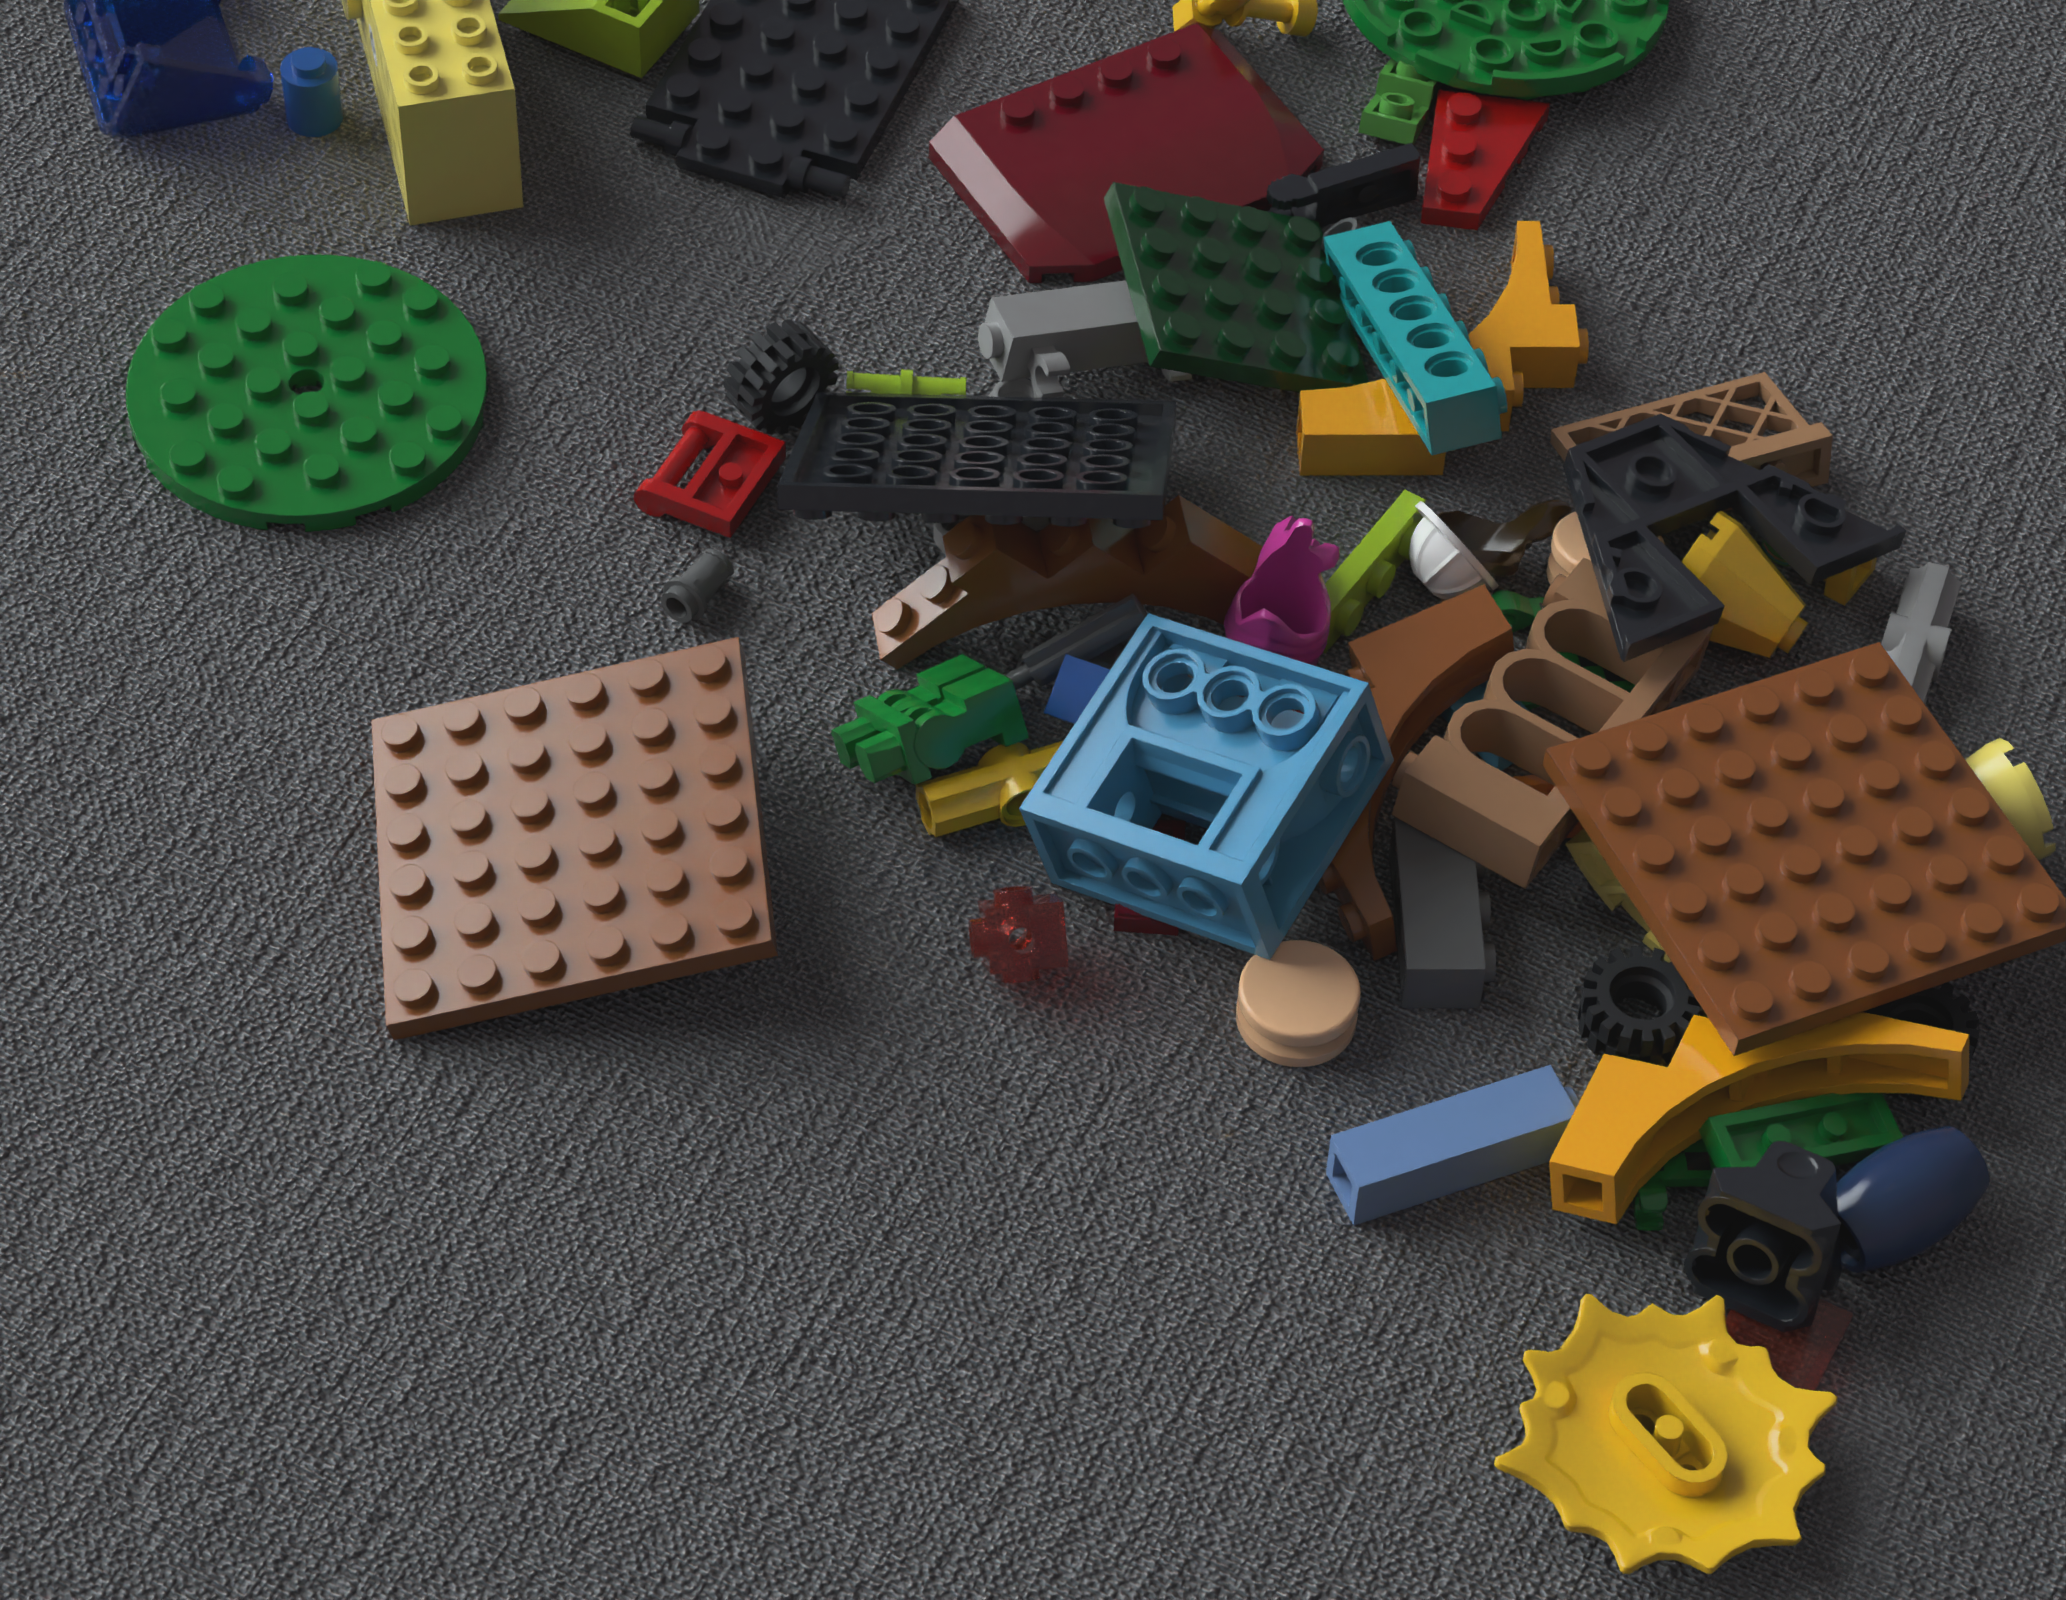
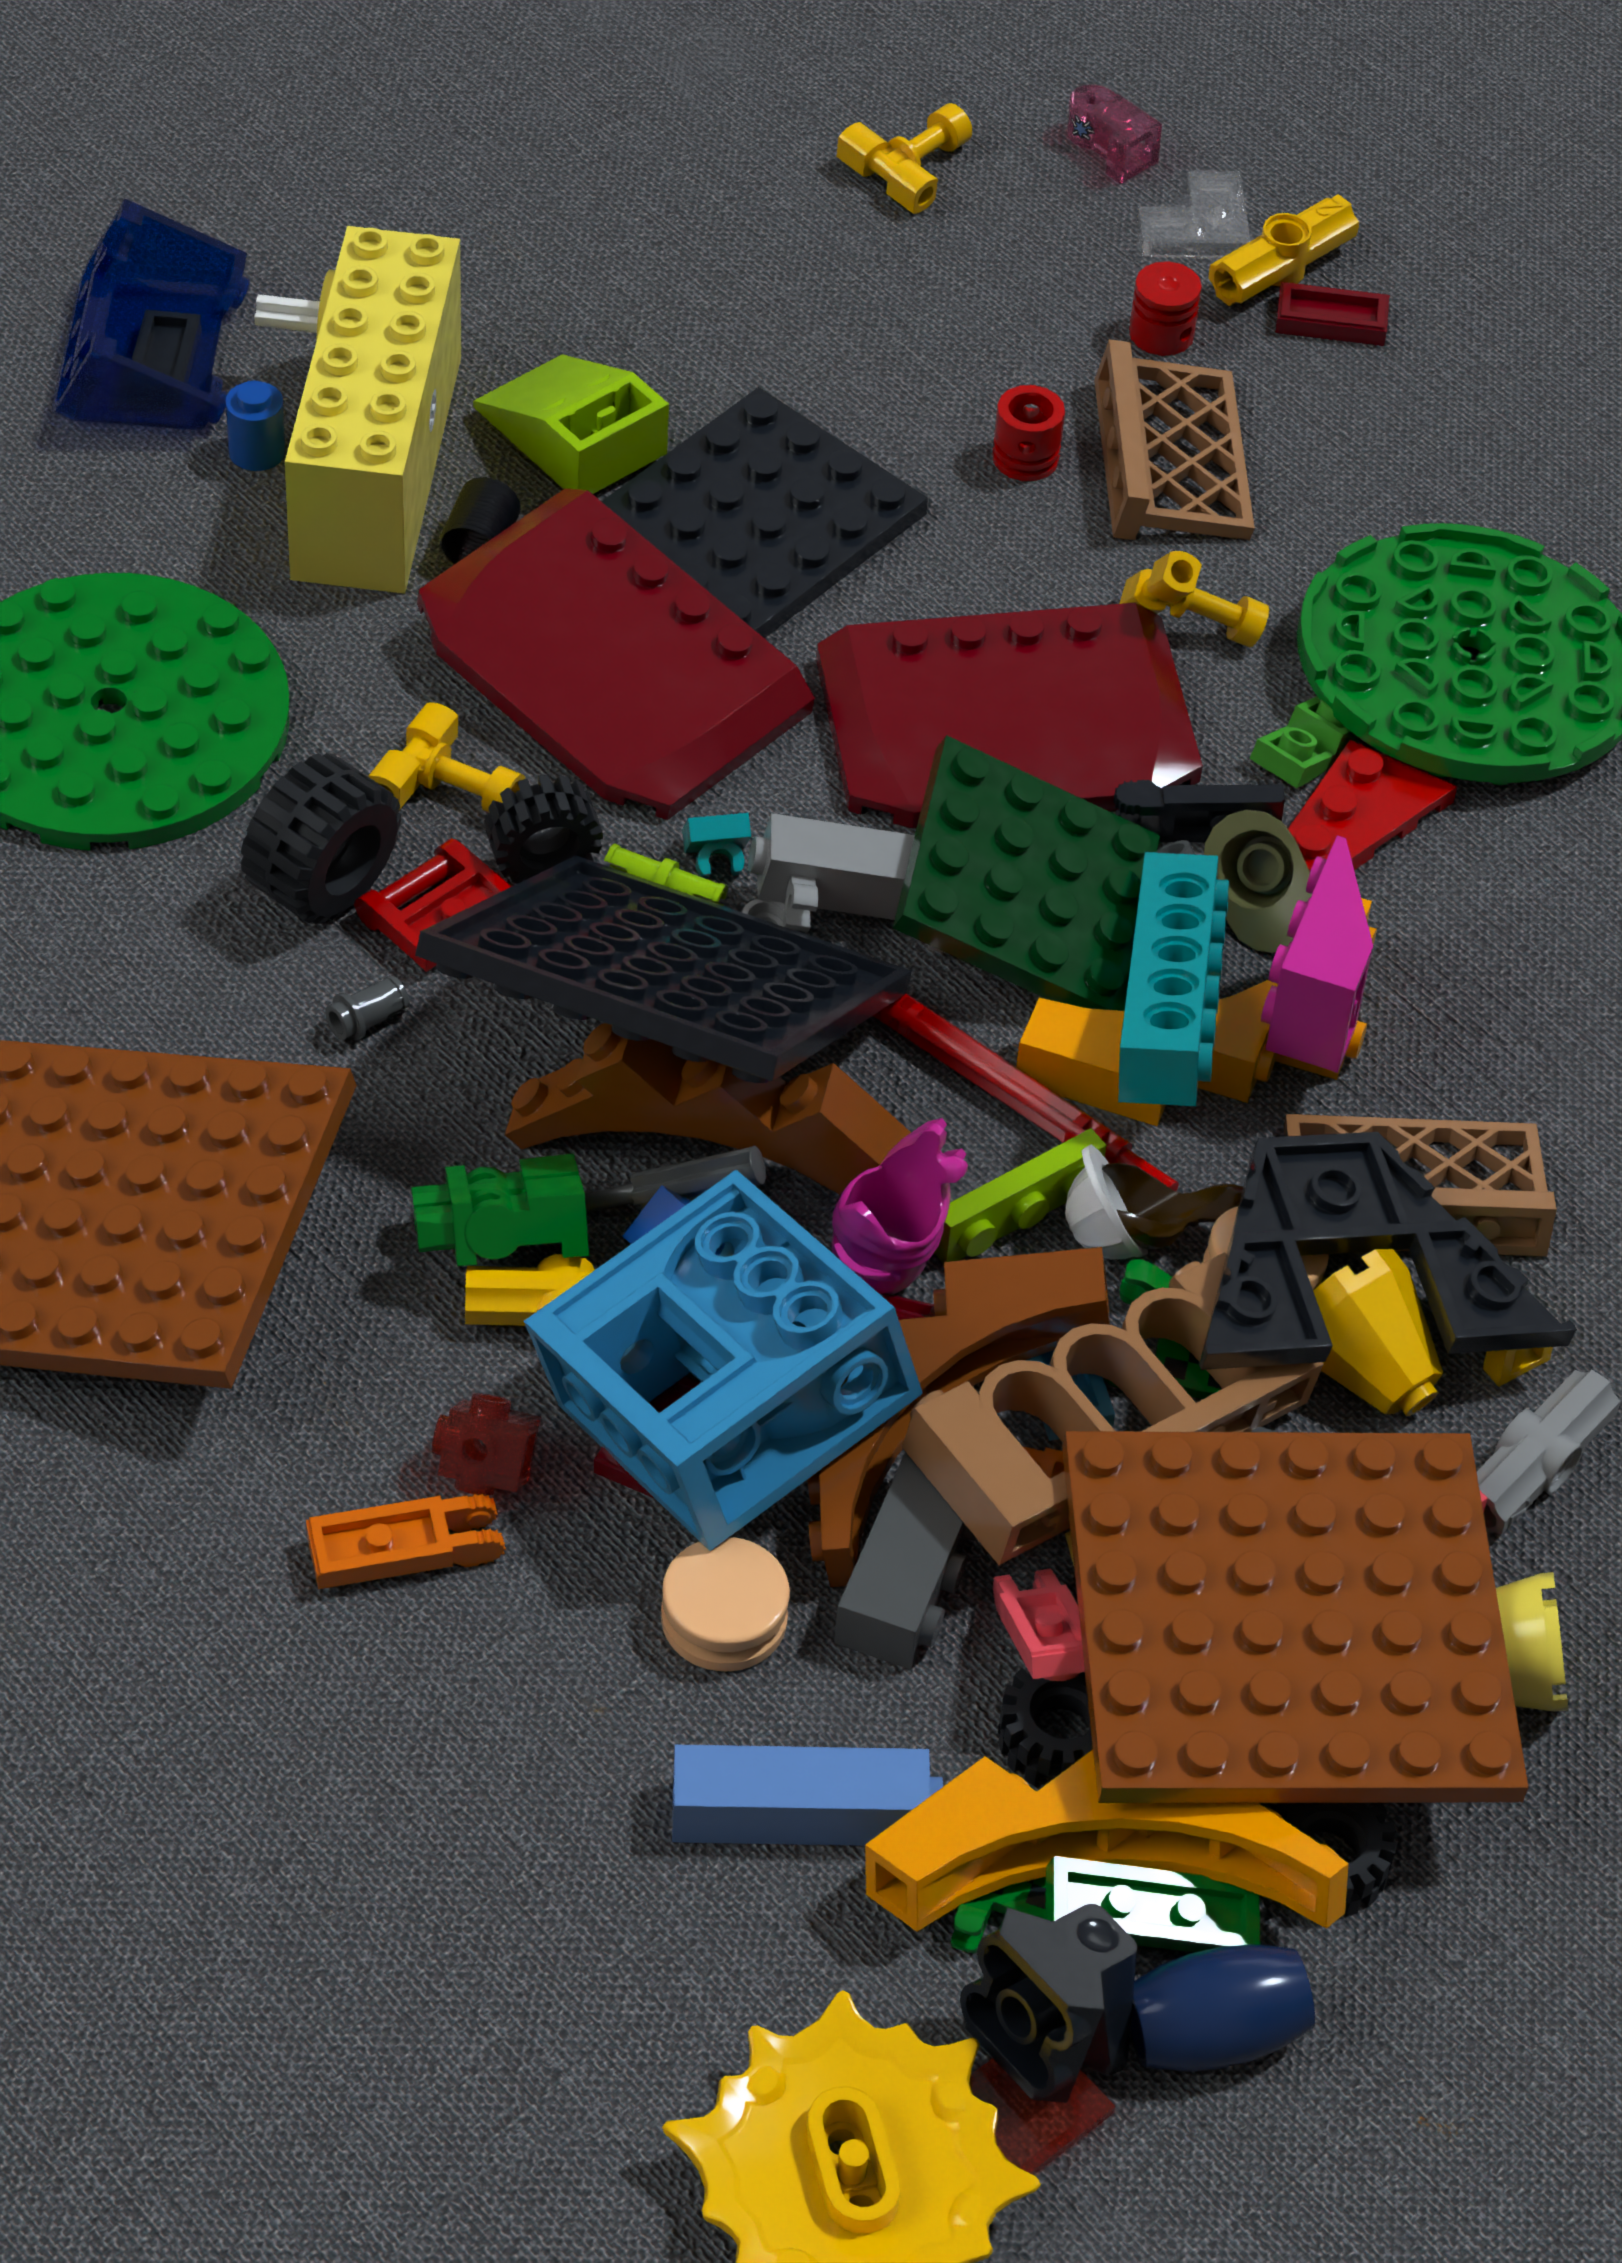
camera: 20 degrees right, 0 degrees up
none -> black tile [126,310,202,403]
none -> black tyre [240,753,401,924]
none -> orange hinge [306,1494,506,1589]
none -> yellow bar [368,702,525,813]
none -> dark red slope [417,488,815,820]
none -> black piece [440,477,521,564]
none -> teal tile [682,813,751,879]
none -> red axle [873,994,1179,1191]
none -> coral hinge [993,1569,1085,1681]
none -> olive piece [1204,810,1312,953]
none -> dark pink slope [1261,835,1373,1073]

